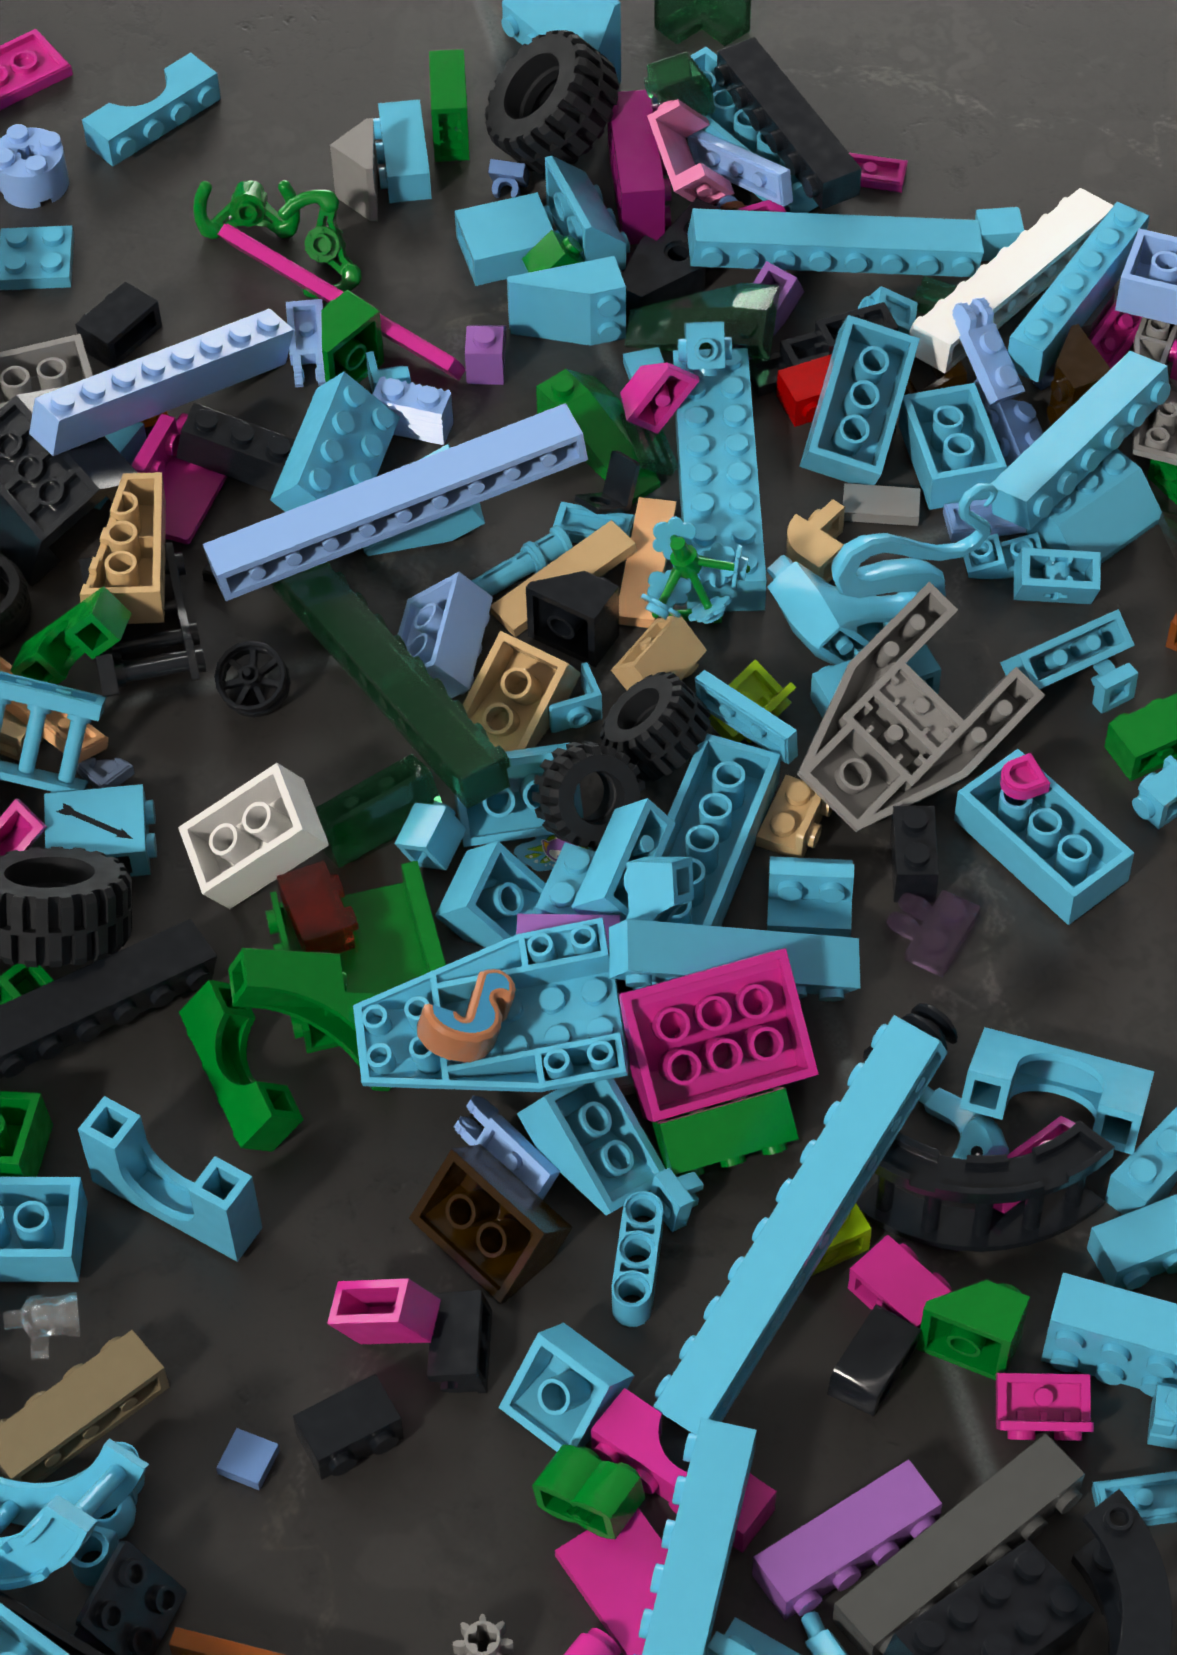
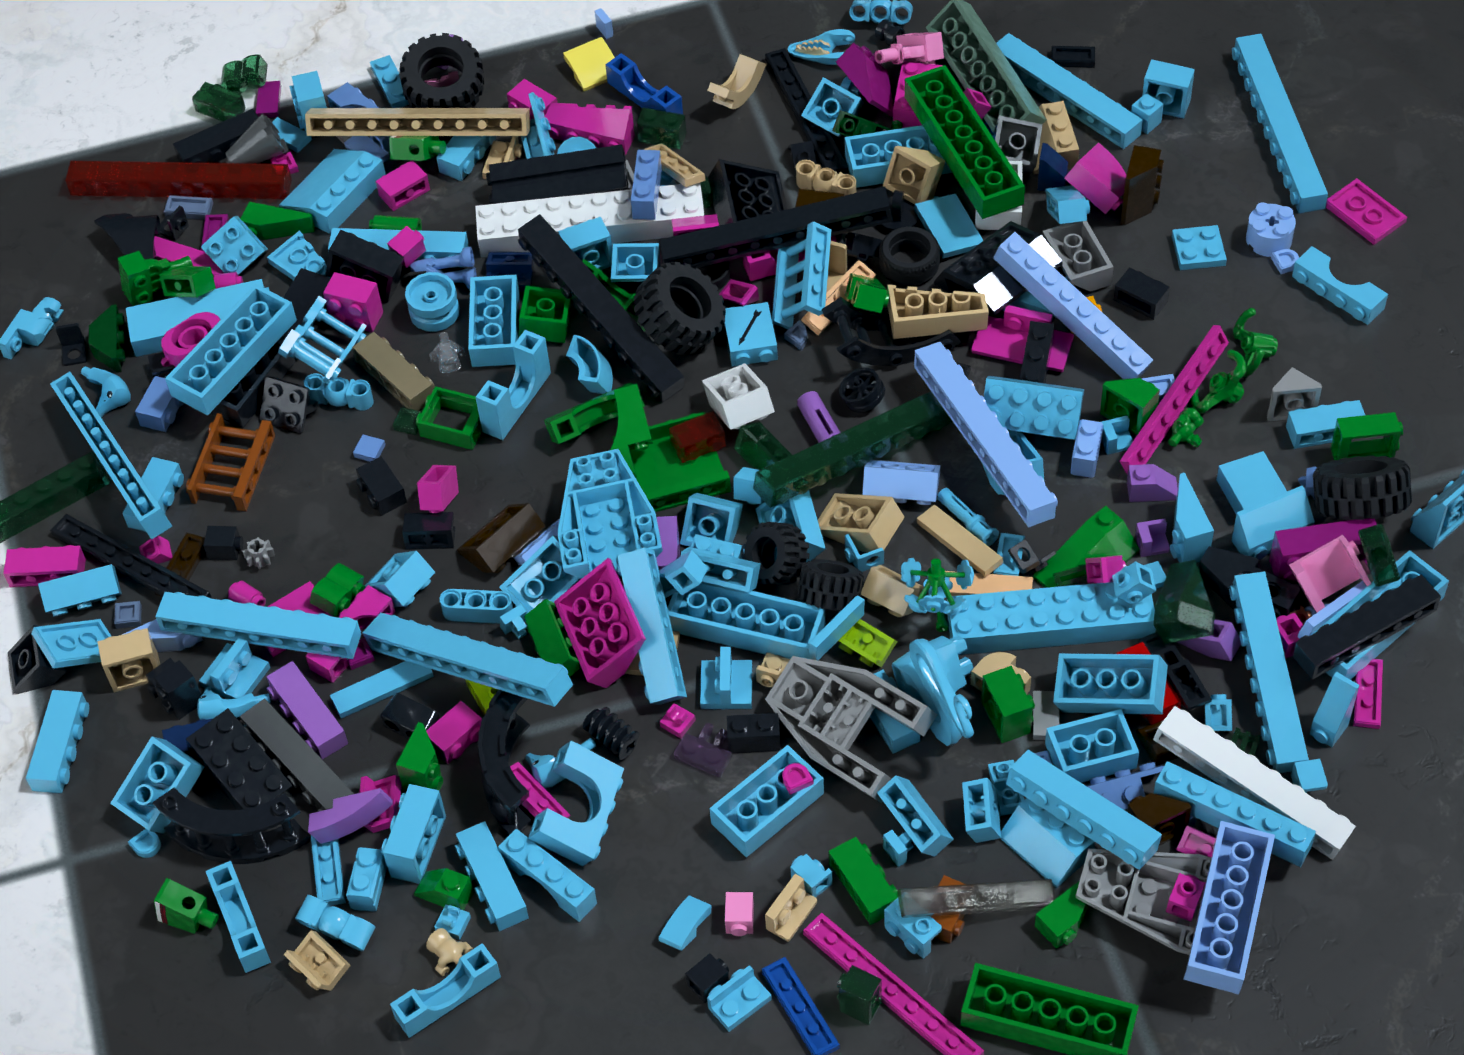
camera: 90 degrees right, 0 degrees up
nougat animal [417,969,516,1063] -> none
green brick [522,230,585,272] -> none
black slope [526,571,619,667] -> none
light blue hinge [952,297,1025,405] -> none
none -> medium lavender slope [308,788,393,844]
none -> medium azure tile [330,661,434,718]
none -> clear green tile [393,407,422,435]
none -> green window [416,386,482,450]
none -> medium azure brick [566,335,613,394]
none -> dark pink tile [660,703,696,739]
none -> medium lavender piece [797,391,849,466]
none -> green brick [981,666,1035,743]
none -> medium lavender panel [1135,519,1170,557]
none -> green piece [1168,408,1204,447]
none -> light blue tile [1271,249,1299,274]
none -> medium azure slope [1310,672,1359,747]

